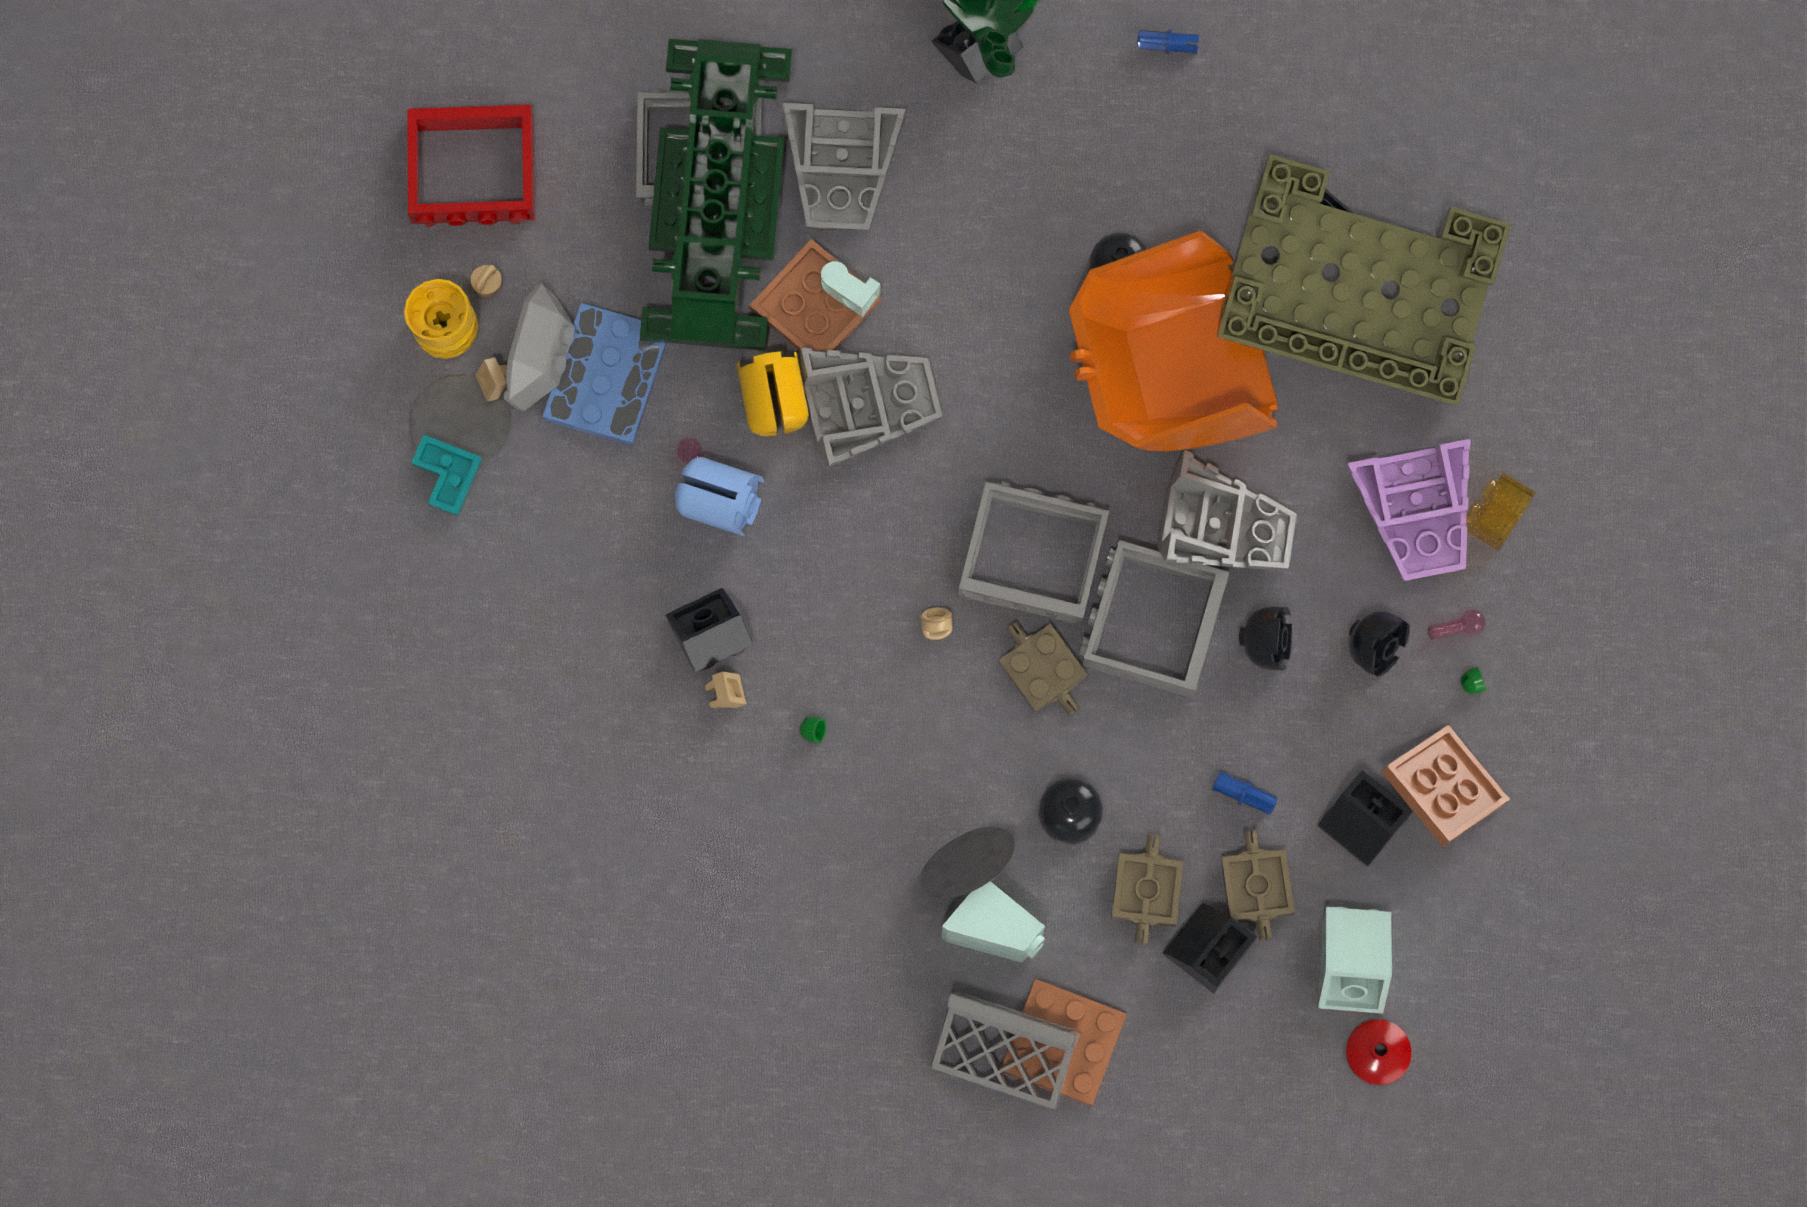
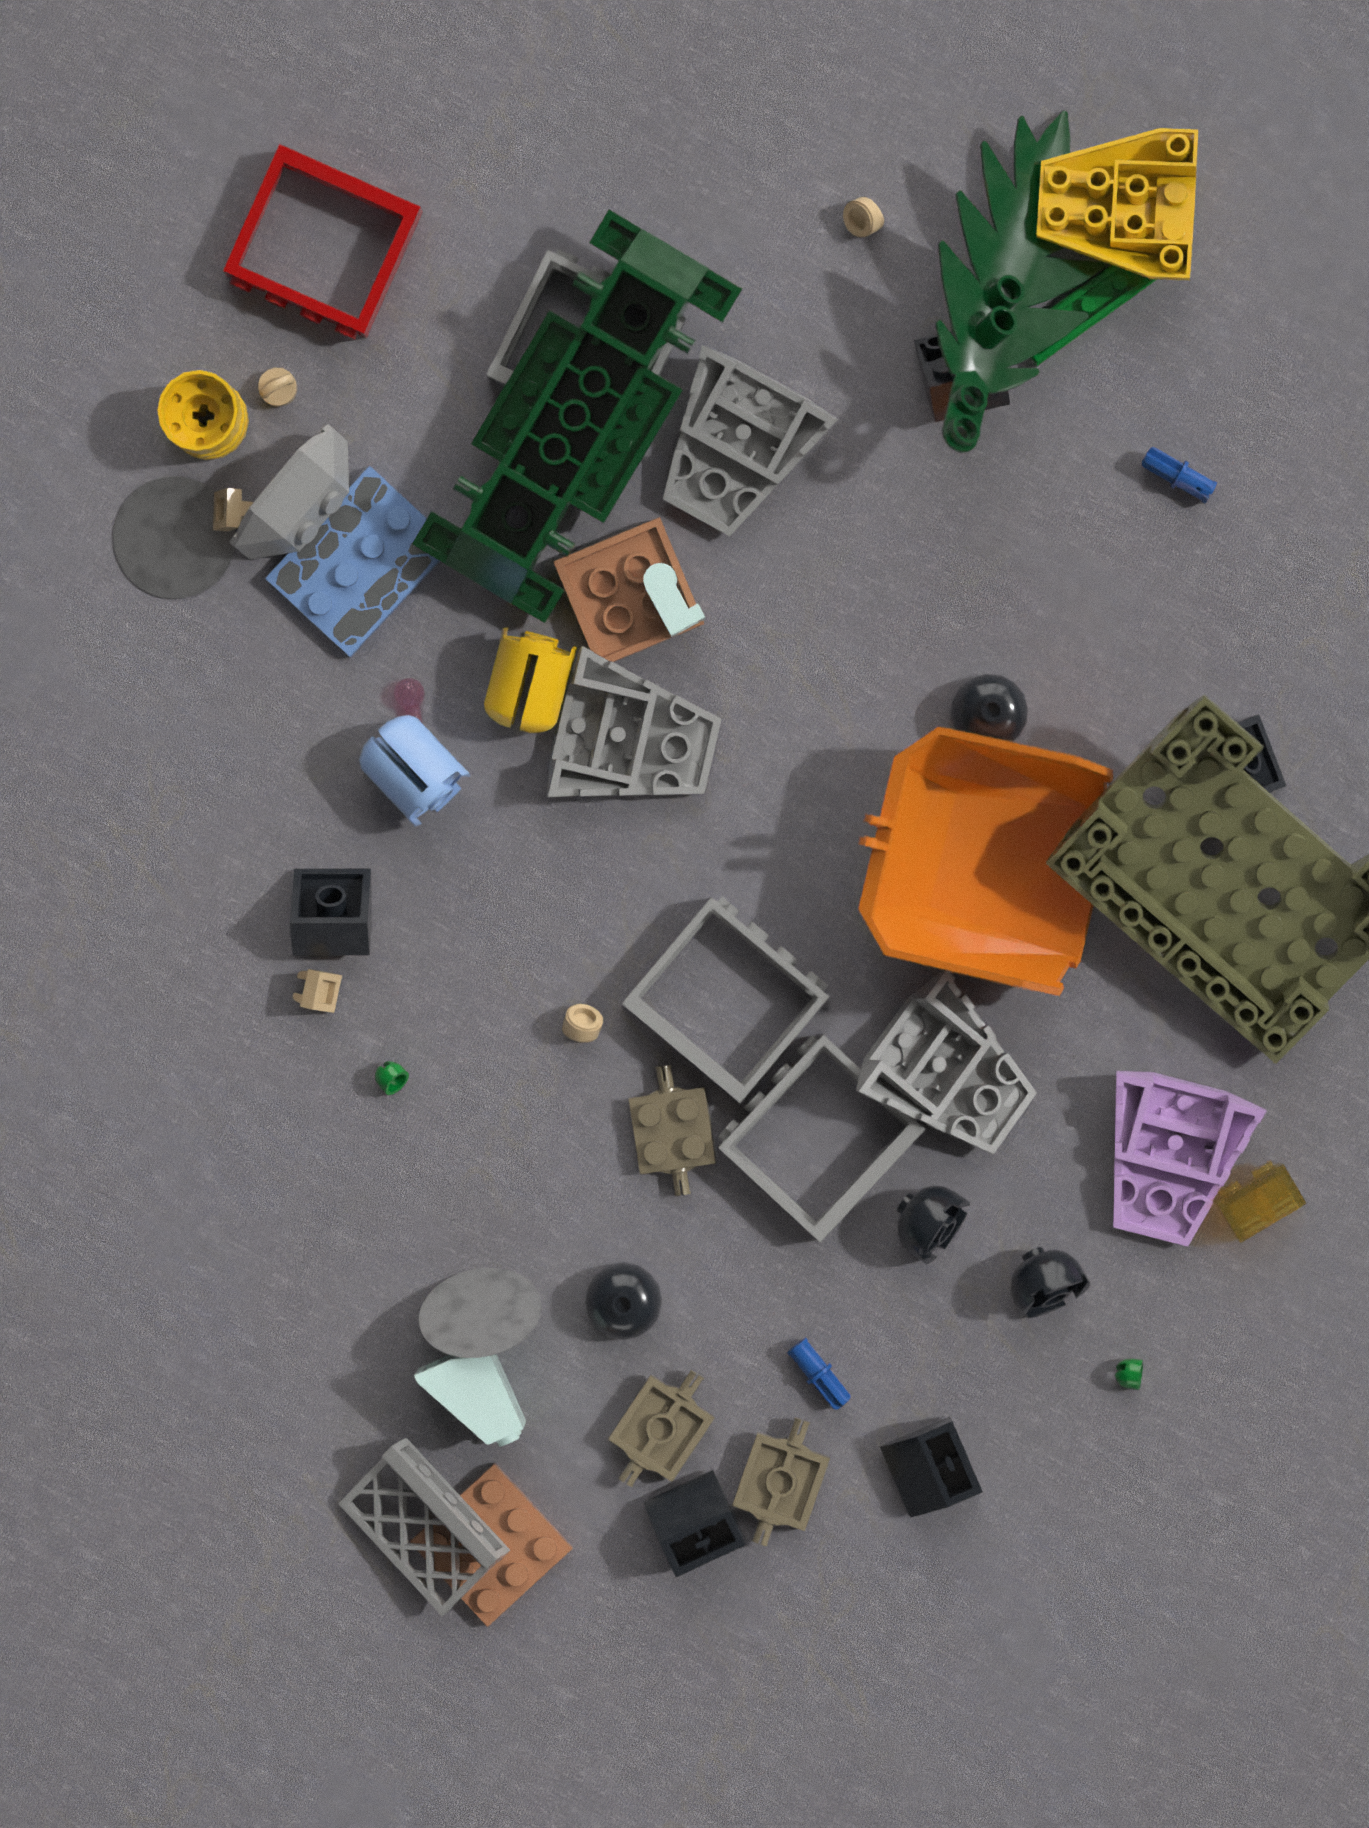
camera: 30 degrees right, 15 degrees up
teal plate [411,434,483,517] -> none
light aqua slope [1318,907,1392,1014] -> none
red dish [1346,1020,1412,1085] -> none
nougat plate [1381,725,1510,847] -> none
clear pink bar [1428,610,1486,639] -> none

